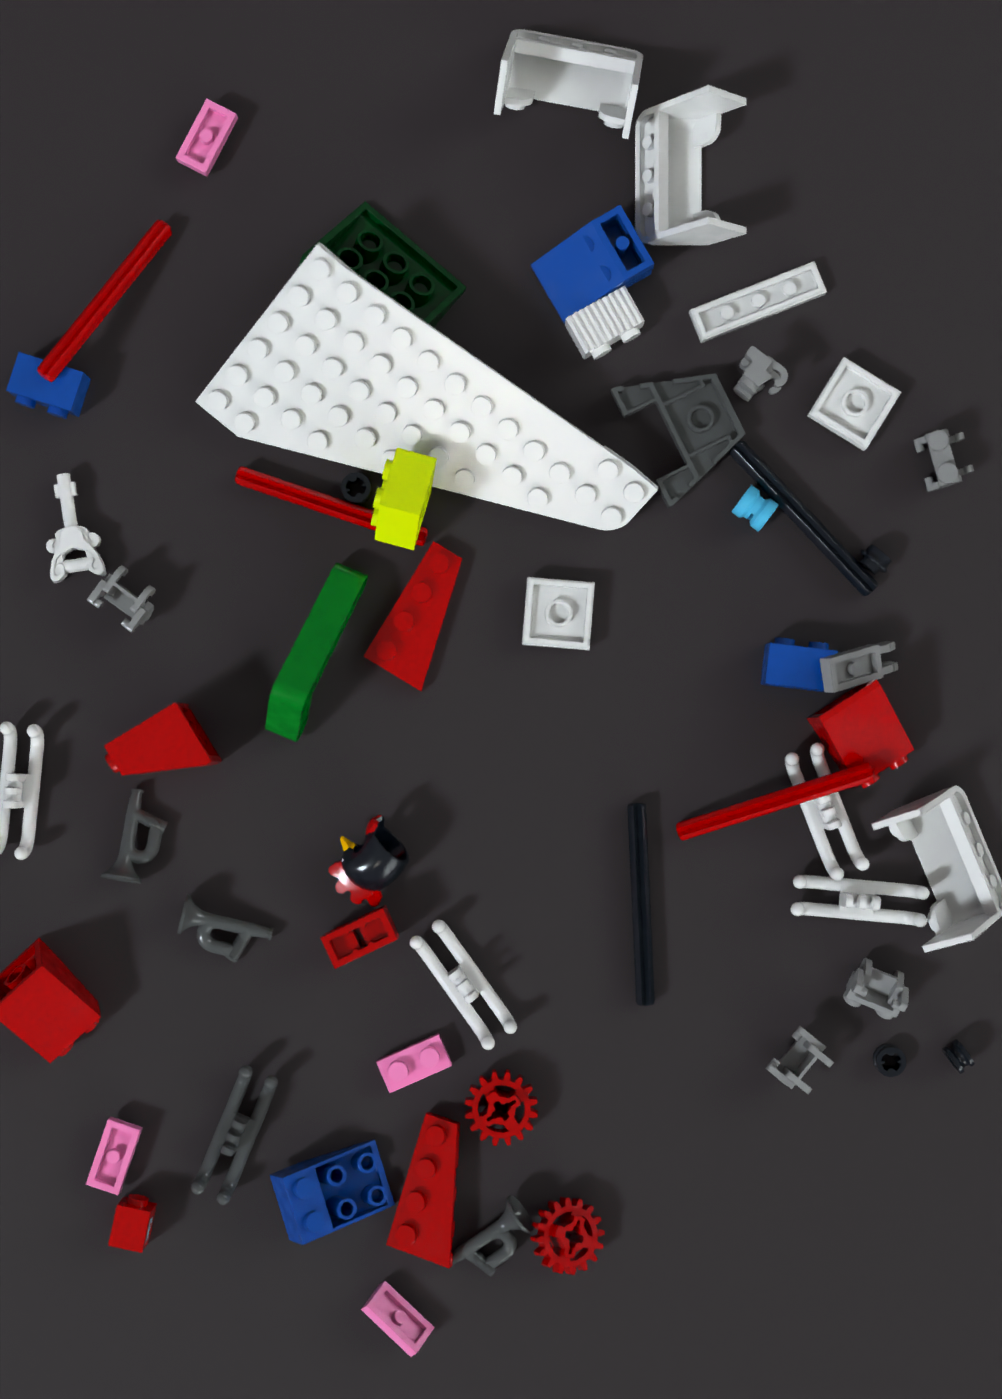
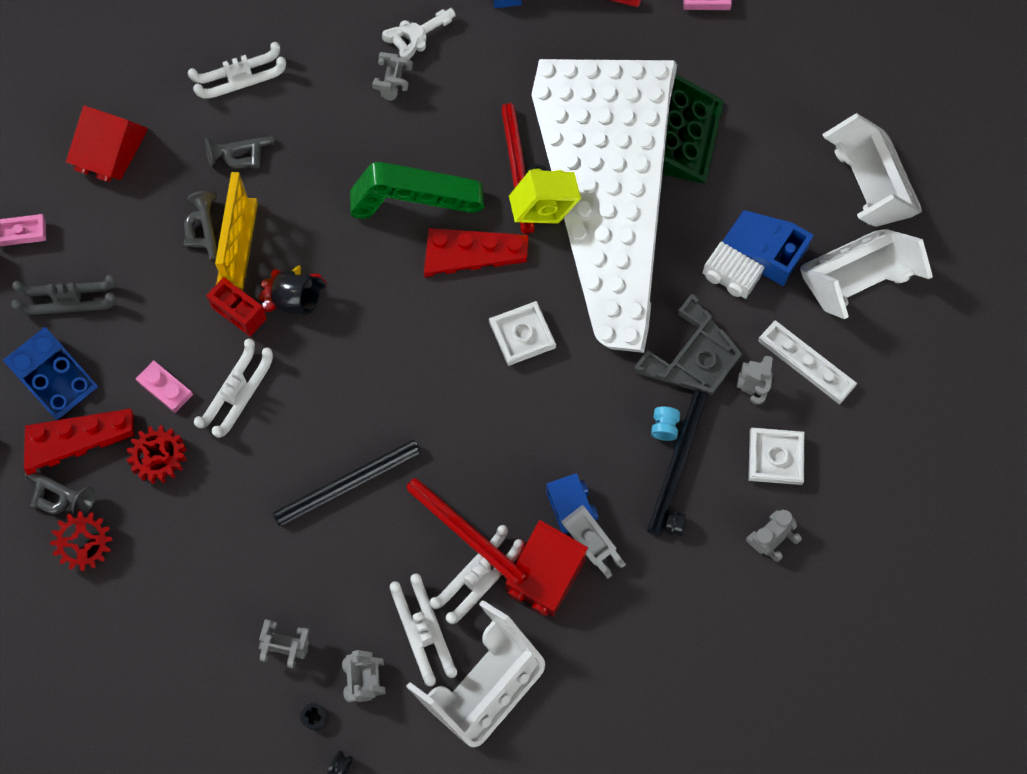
camera: 65 degrees right, 20 degrees down
red slope [104,702,222,776] -> none
none -> yellow fence [215,172,258,291]

